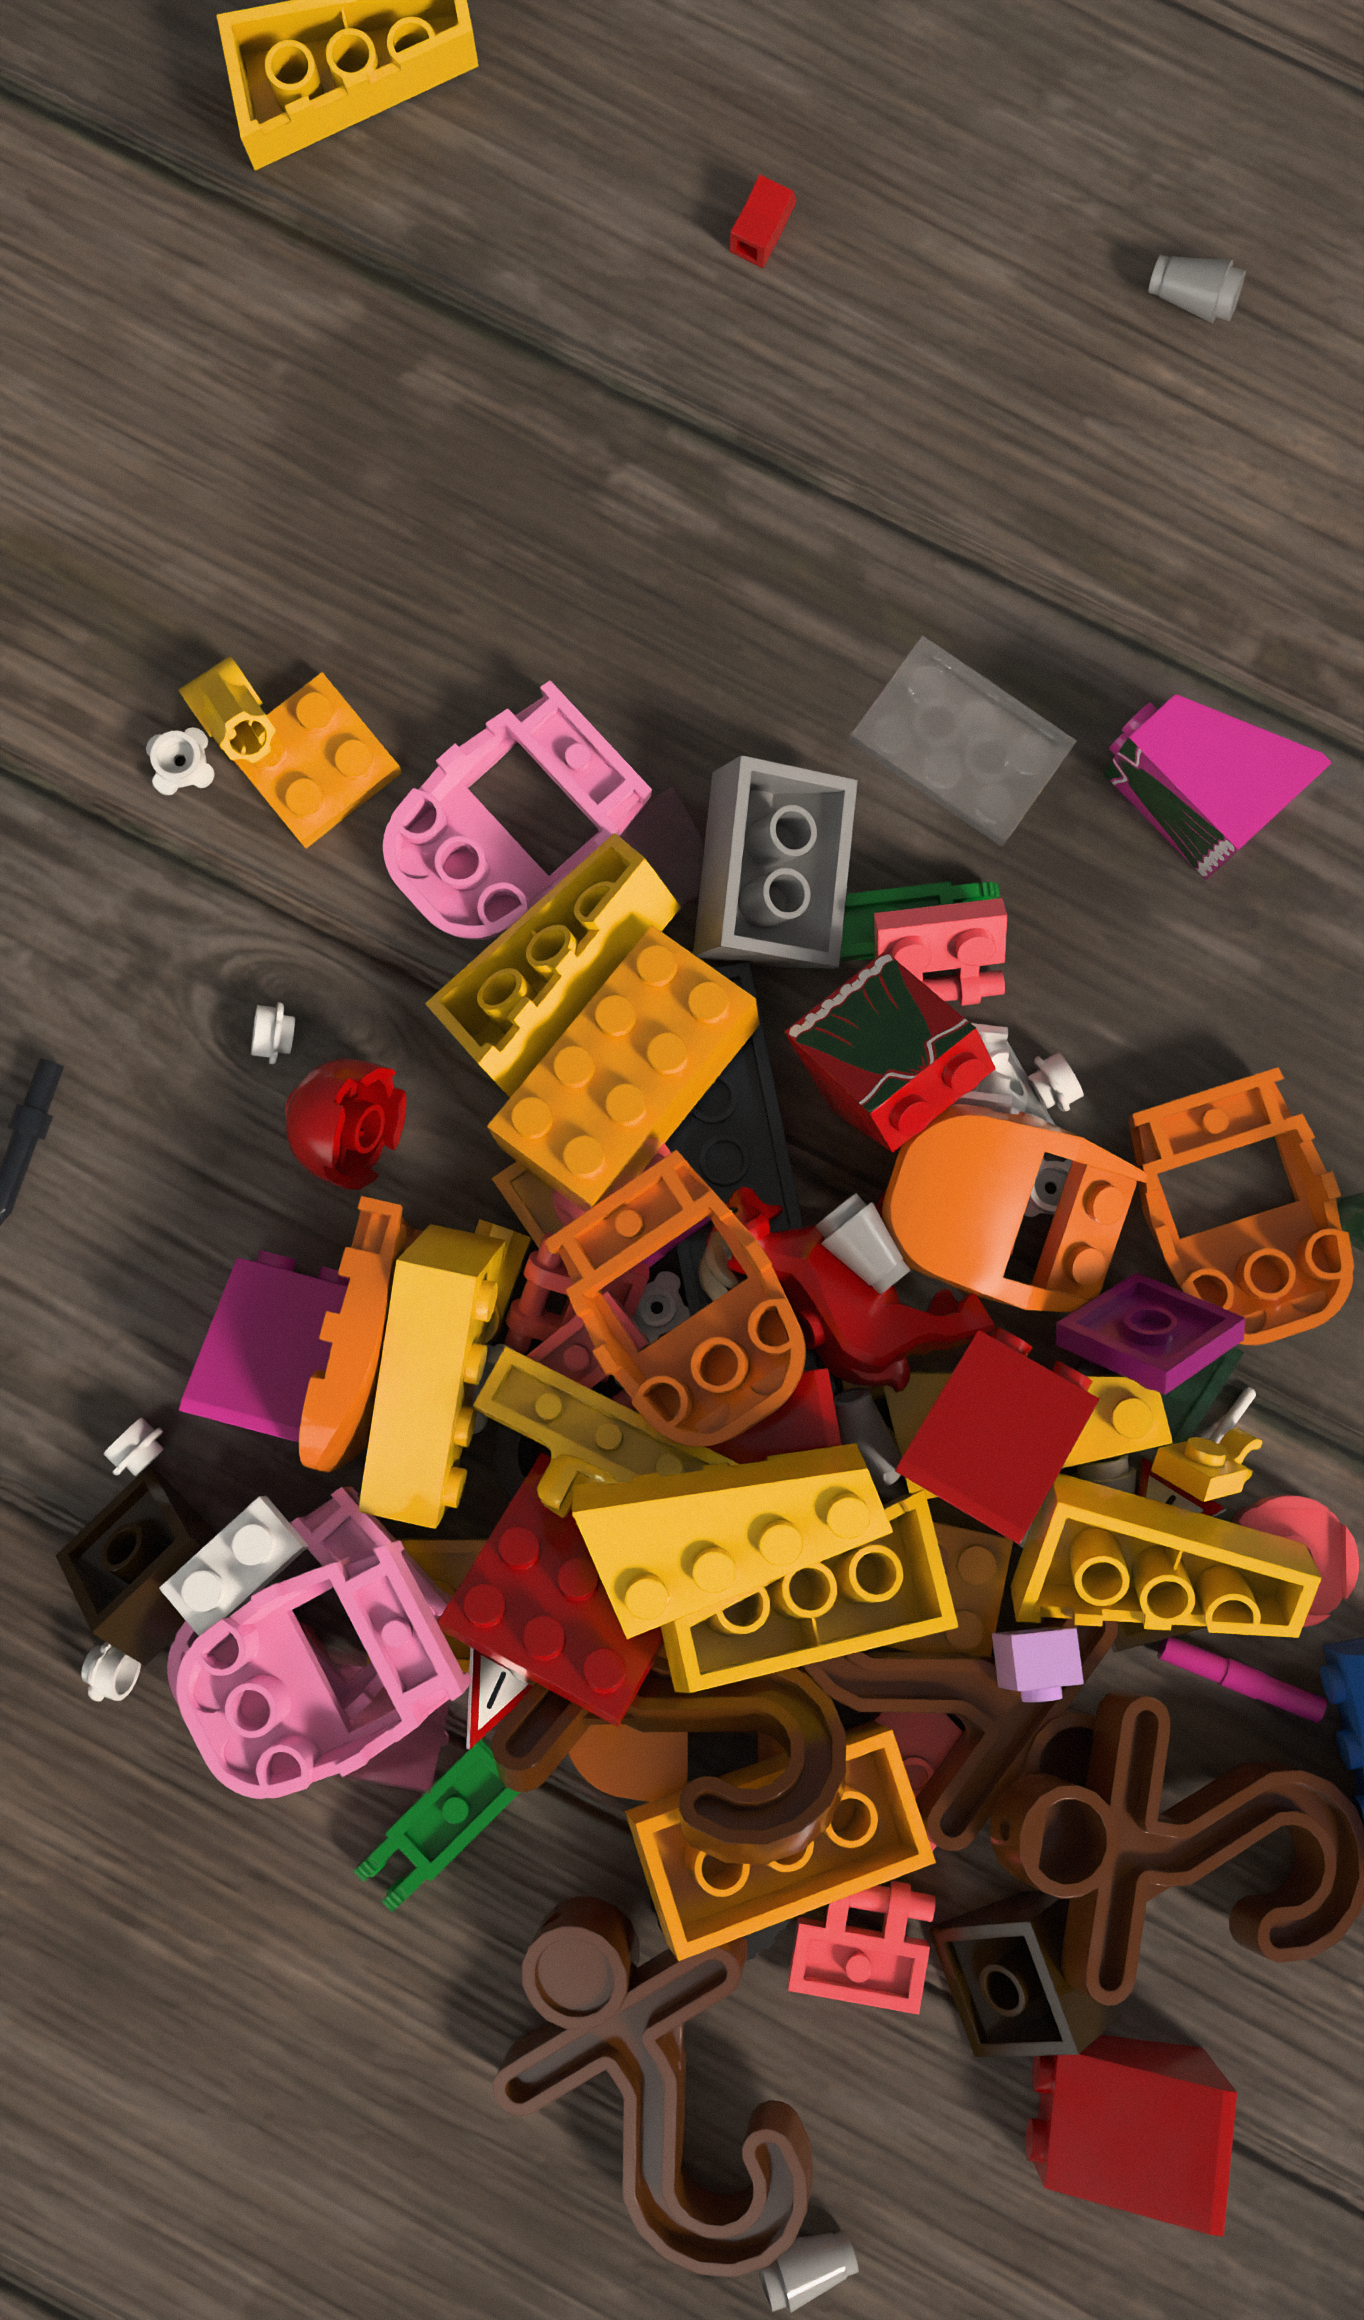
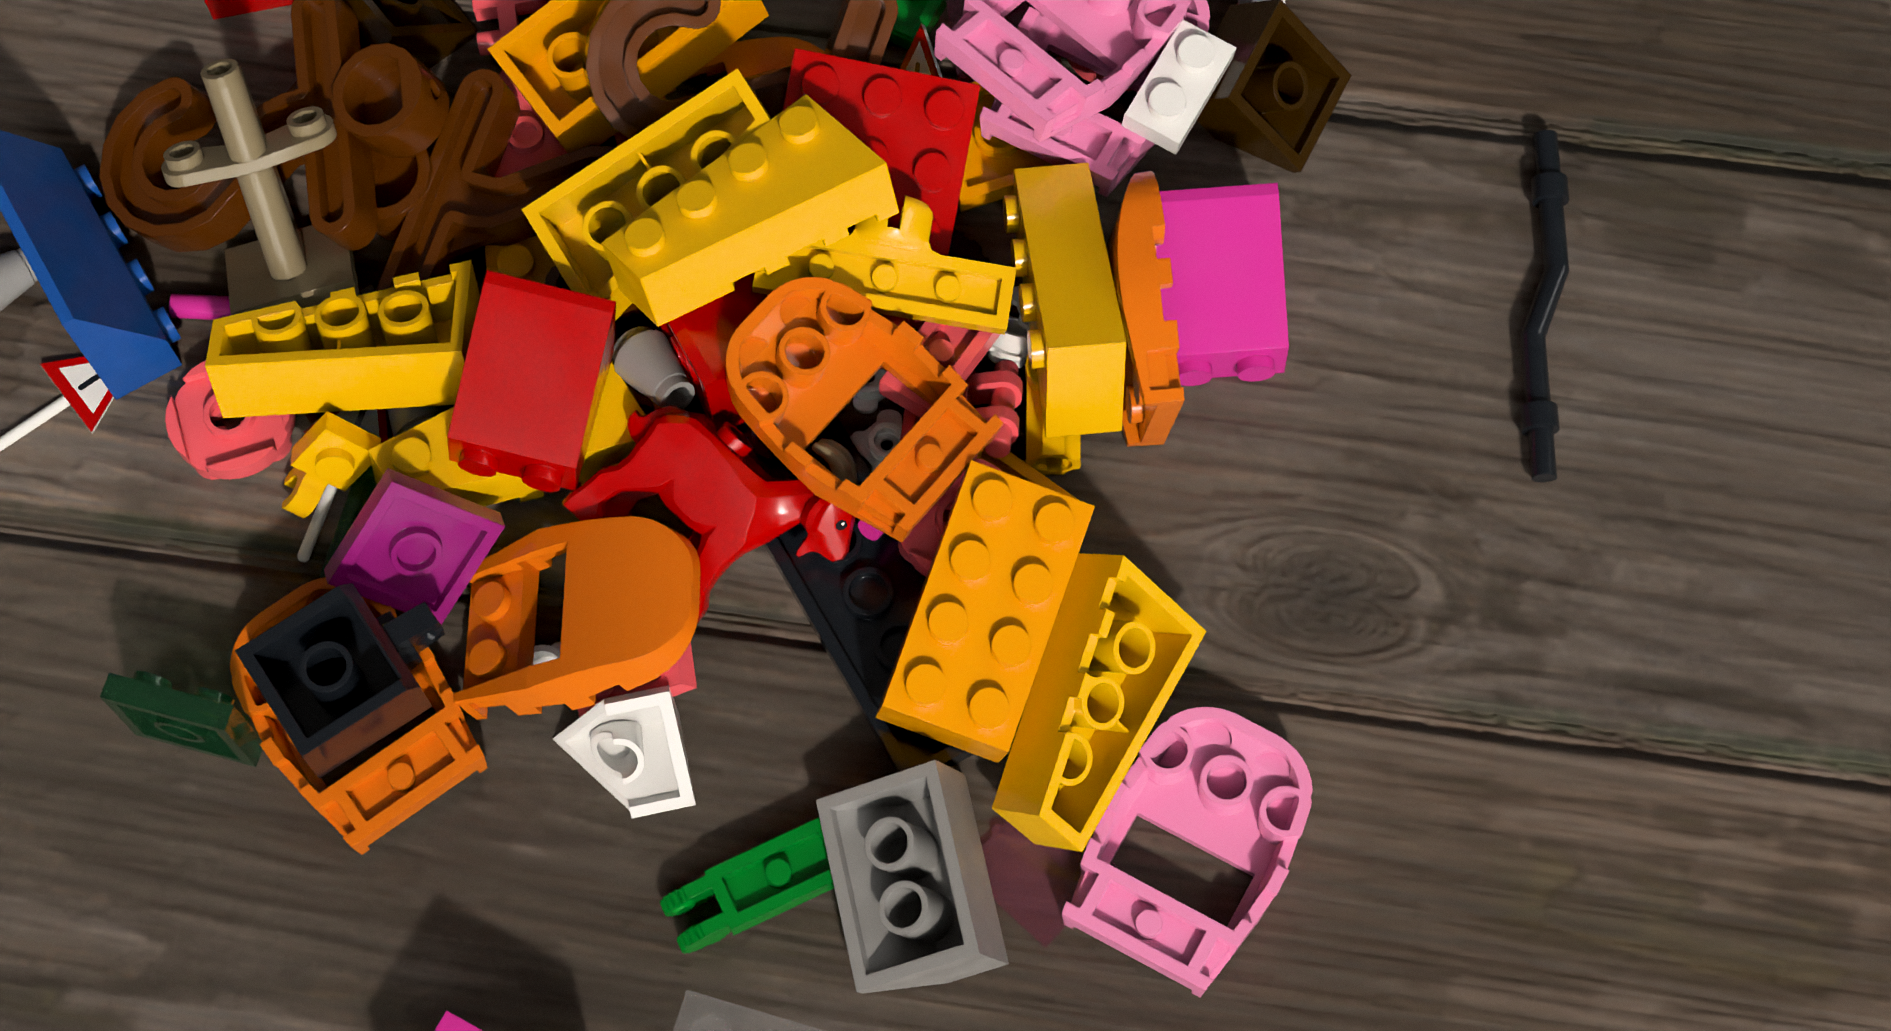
camera: 165 degrees right, 15 degrees down
white plate [103,1417,164,1477] -> none
white plate [146,727,215,795] -> none
yellow piece [178,655,276,764] -> none
light orange plate [234,672,402,849] -> none
white plate [251,1002,295,1064] -> none
red cylinder [285,1058,407,1190] -> none
slope [784,951,996,1153] -> none
light grey cone [815,1193,910,1295] -> none
coral plate [874,898,1007,1006] -> none
lavender plate [992,1626,1084,1702] -> none
white plate [1028,1052,1084,1112] -> none
none -> dark tan piece [161,58,360,315]
none -> black hinge [235,583,445,779]

